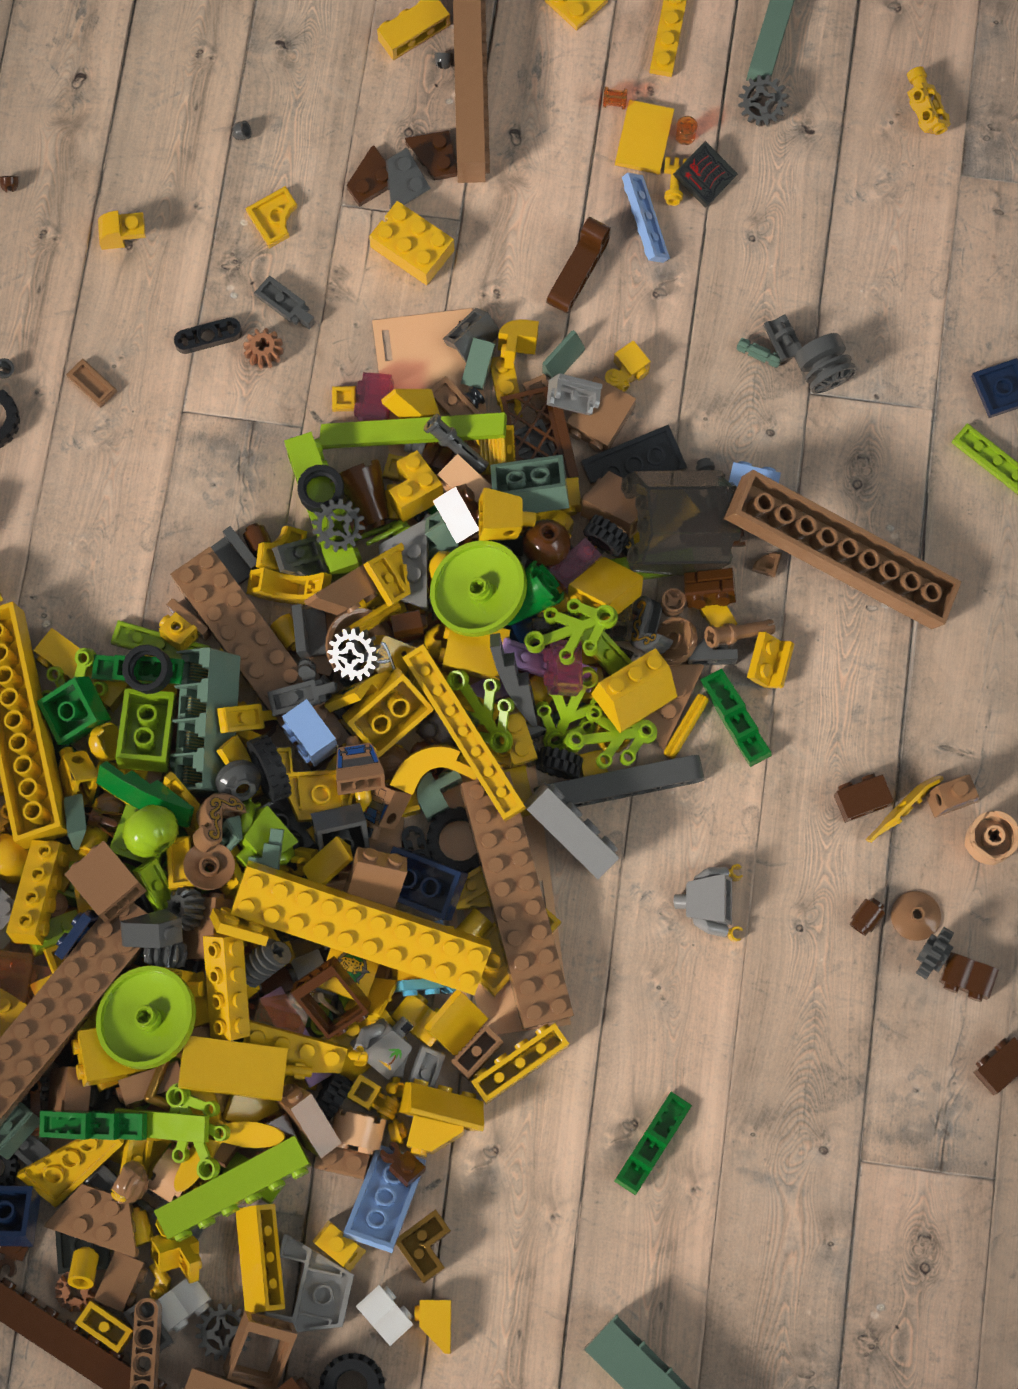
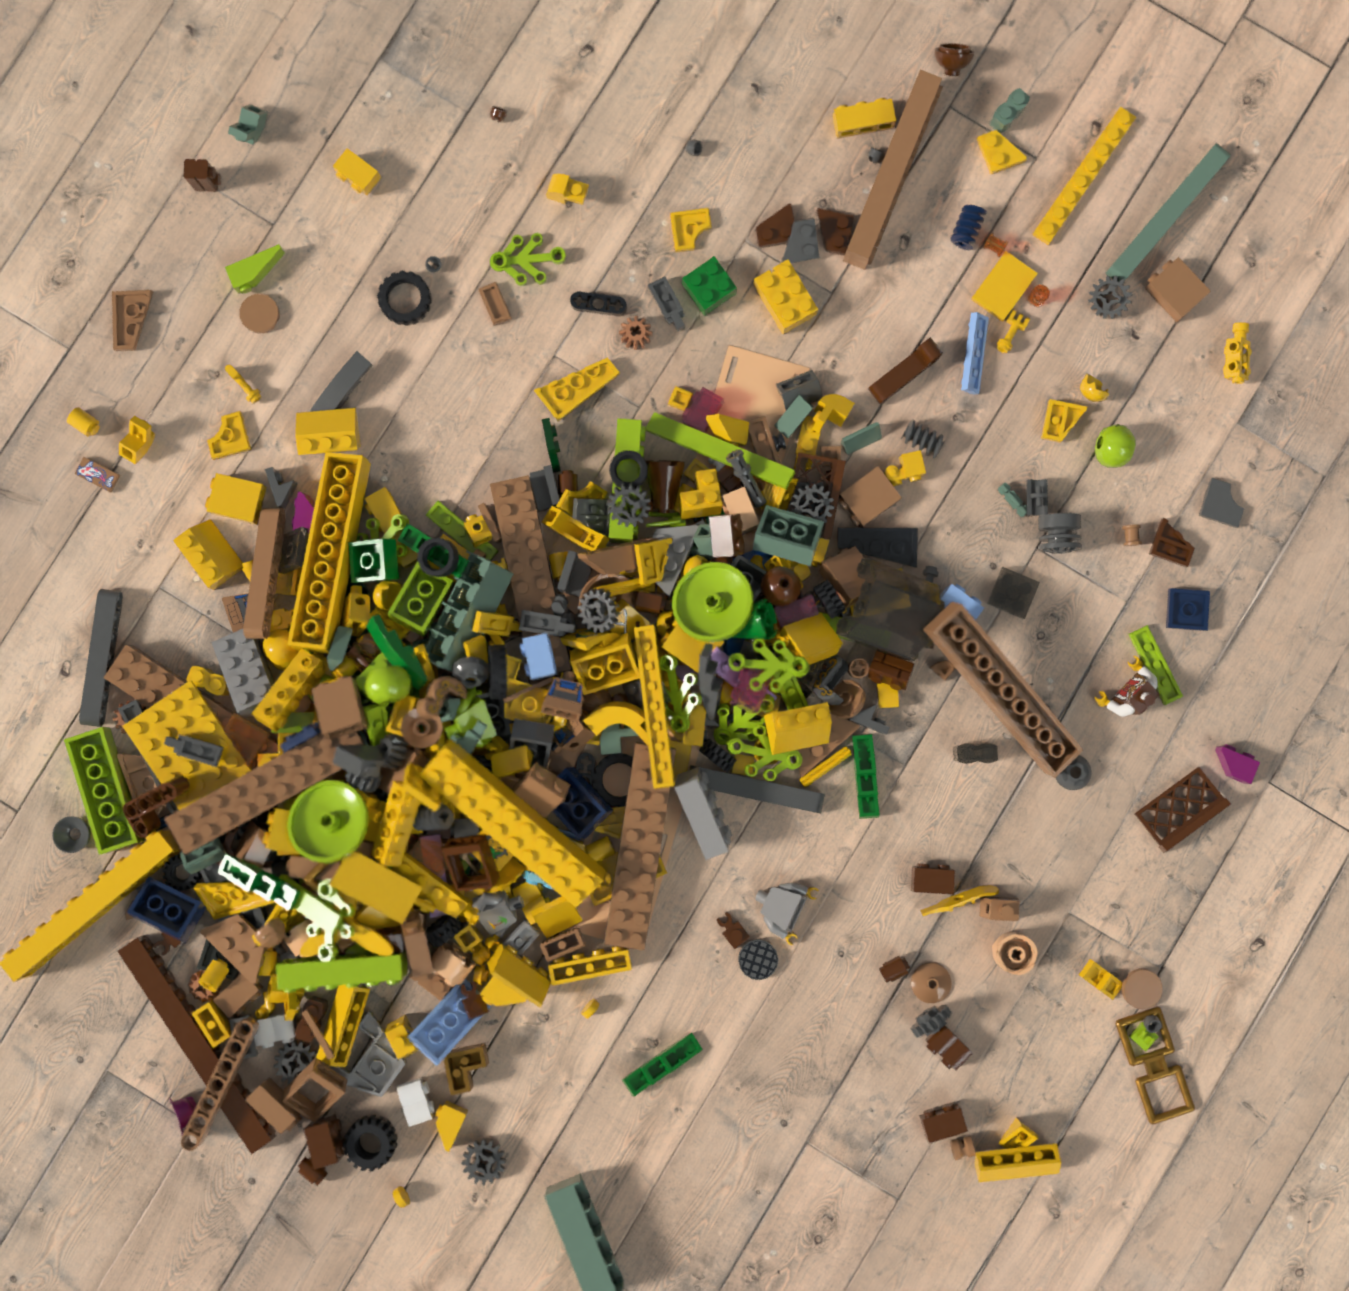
camera: 25 degrees right, 10 degrees up
yellow torso [479,488,536,541] -> none
light grey hinge [547,373,603,416] -> none
pearl dark grey tile [673,141,738,208] -> none
medium nougat pin [704,619,775,648] -> none
yellow bracket [747,632,795,688] -> none
none -> reddish brown brick [295,996,328,1043]
none -> medium nougat piece [302,1009,335,1060]
none -> dark grey gear [461,1138,506,1185]
none -> lime plant [490,233,566,286]
none -> medium nougat piece [503,677,553,703]
none -> yellow wing [534,357,620,422]
none -> dark green wing [542,418,561,473]
none -> yellow tile [581,998,599,1019]
none -> green brick [682,256,737,316]
none -> reddish brown plate [716,911,750,949]
none -> tile [738,939,778,980]
none -> dark grey gear [791,484,835,523]
none -> dark grey piece [901,419,945,459]
none -> dark blue piece [950,205,987,250]
none -> clear smoke brick [953,743,998,764]
none -> clear smoke plate [987,567,1040,619]
none -> yellow wing [1041,399,1087,443]
none -> dark grey piece [1056,755,1092,790]
none -> yellow hair [1080,374,1109,402]
none -> torso [1094,656,1159,717]
none -> lime piece [1095,424,1136,468]
none -> medium nougat bush [1122,524,1142,546]
none -> medium nougat brick [1145,257,1211,322]
none -> reddish brown wing [1149,518,1195,568]
none -> dark grey tile [1199,478,1244,528]

